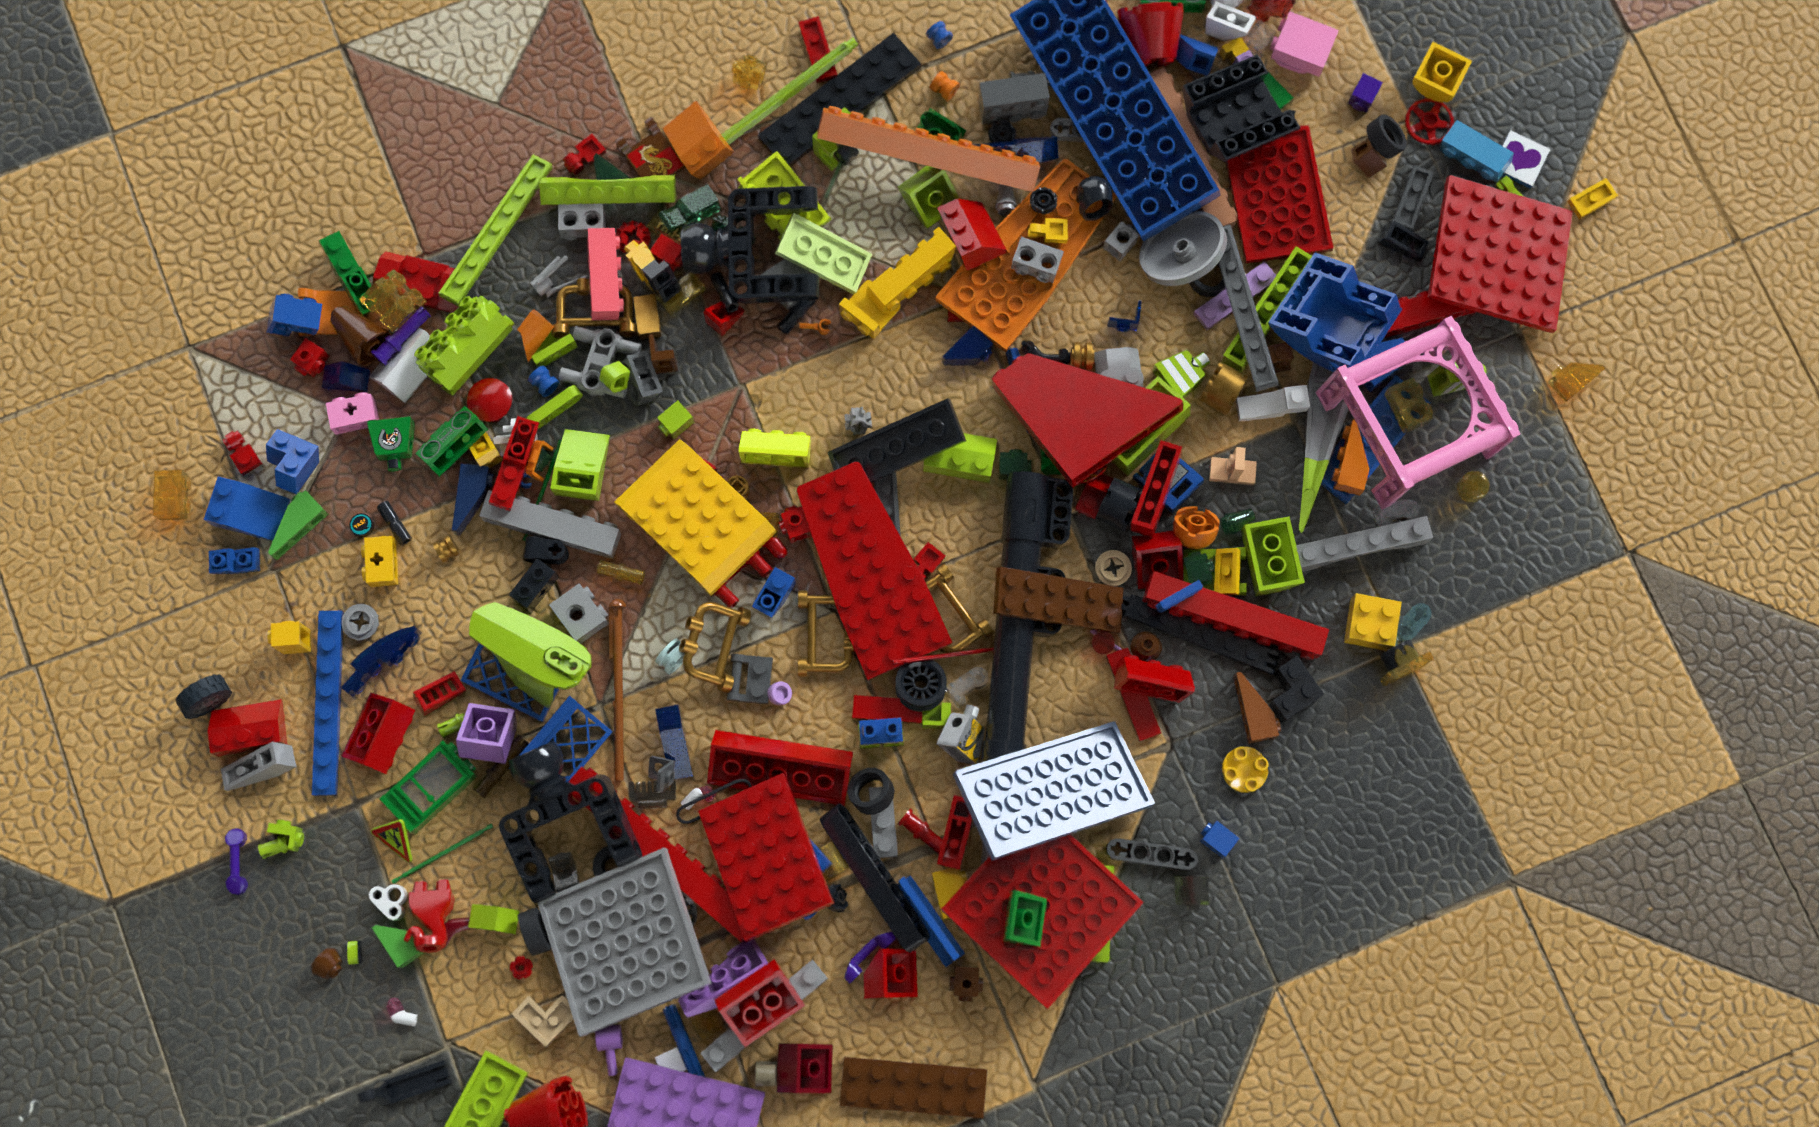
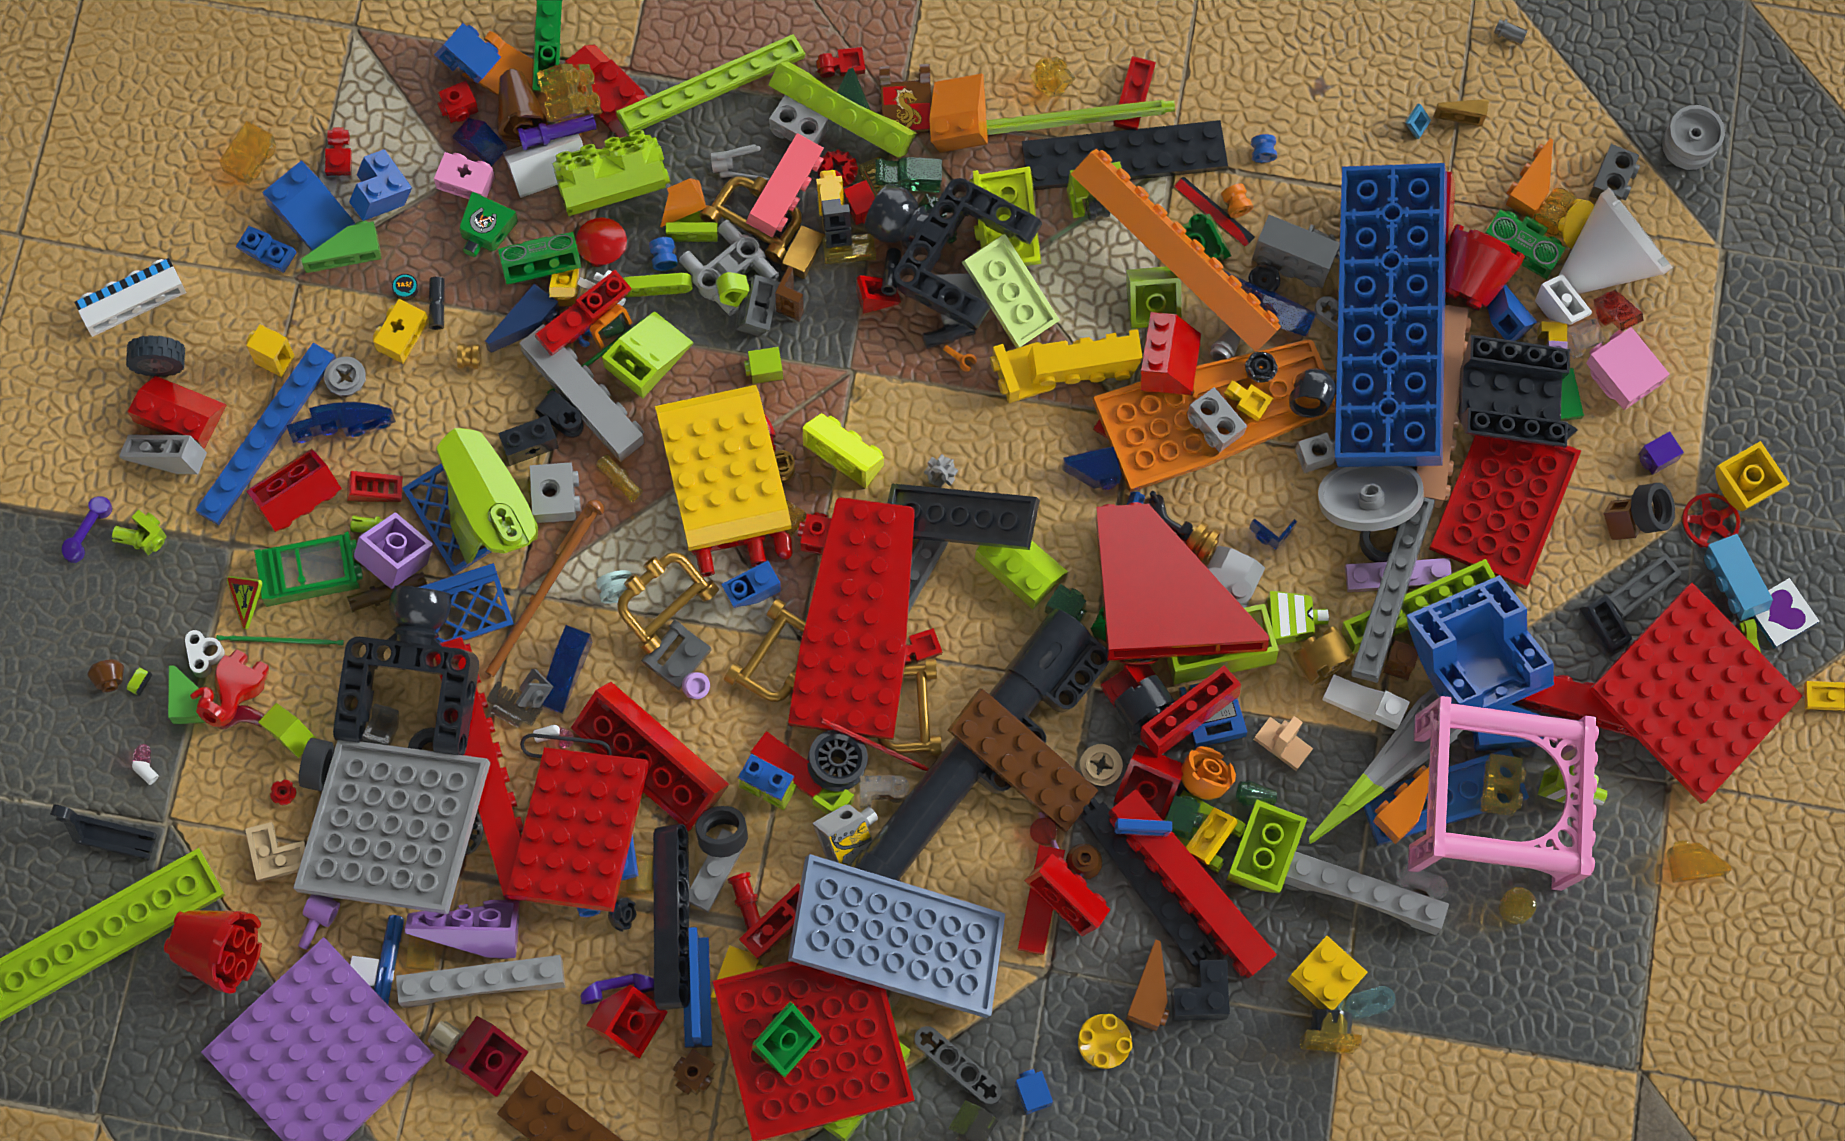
camera: 30 degrees right, 5 degrees down
red slope [714,959,805,1047] -> none
none -> white brick [74,258,186,337]
none -> red sticker [1174,177,1255,247]

